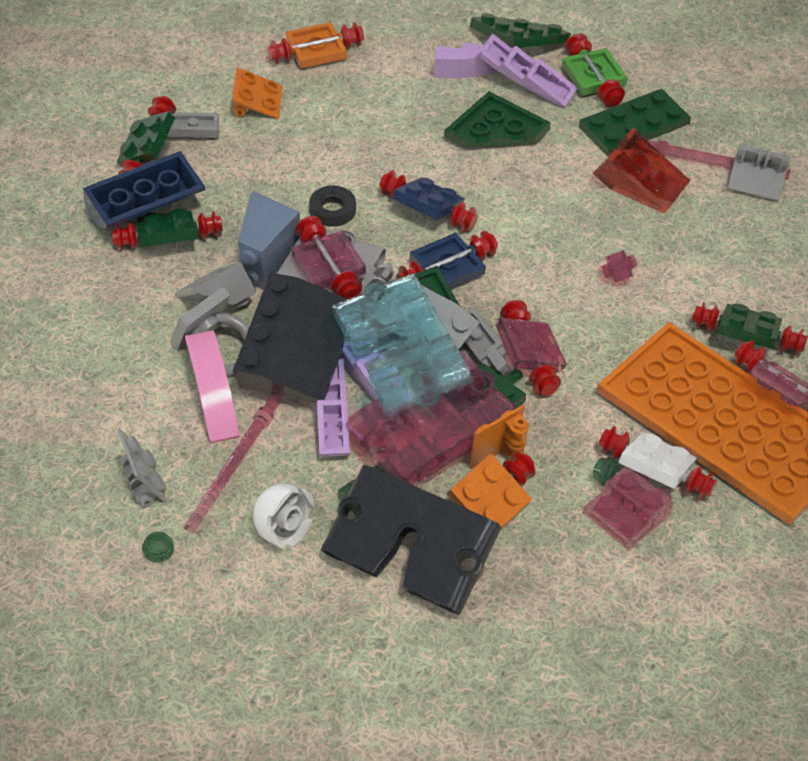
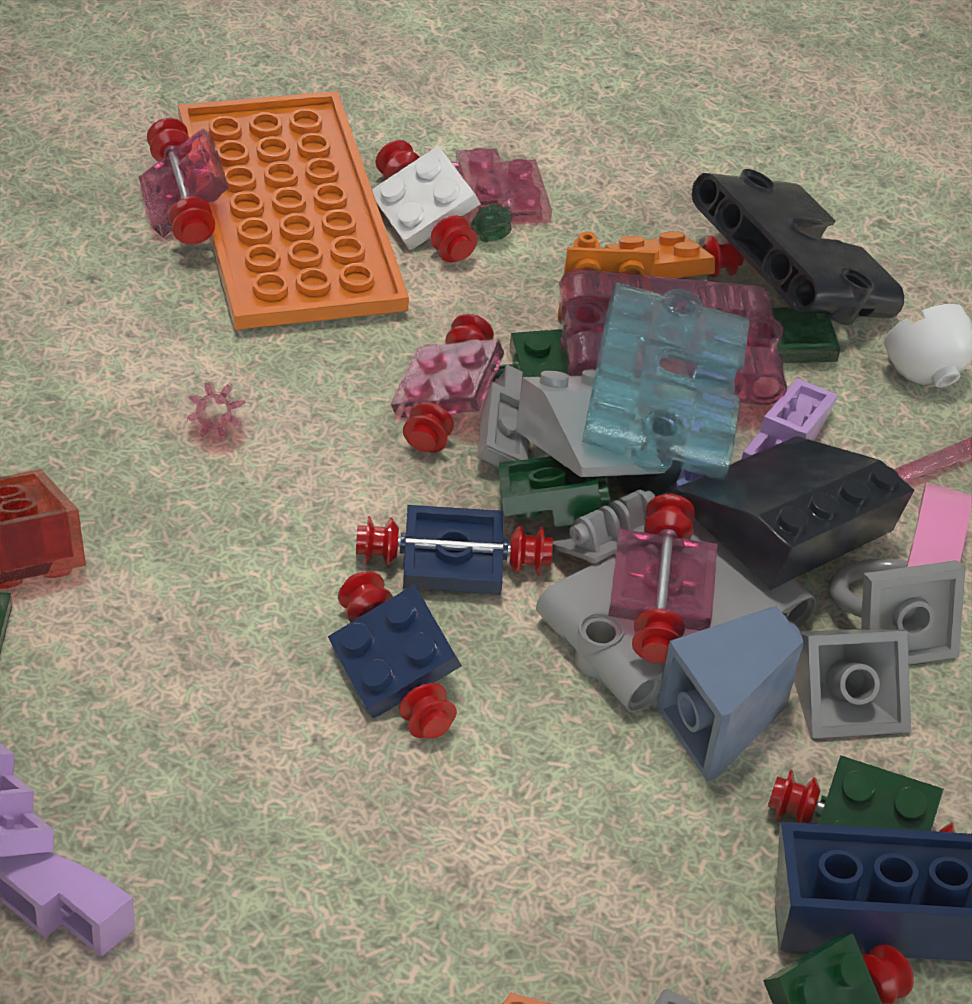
camera: 150 degrees left, 5 degrees down
black tyre [309,185,356,227] -> none
dark green plate [444,91,551,148] -> none
dark green plate [692,302,808,356] -> none

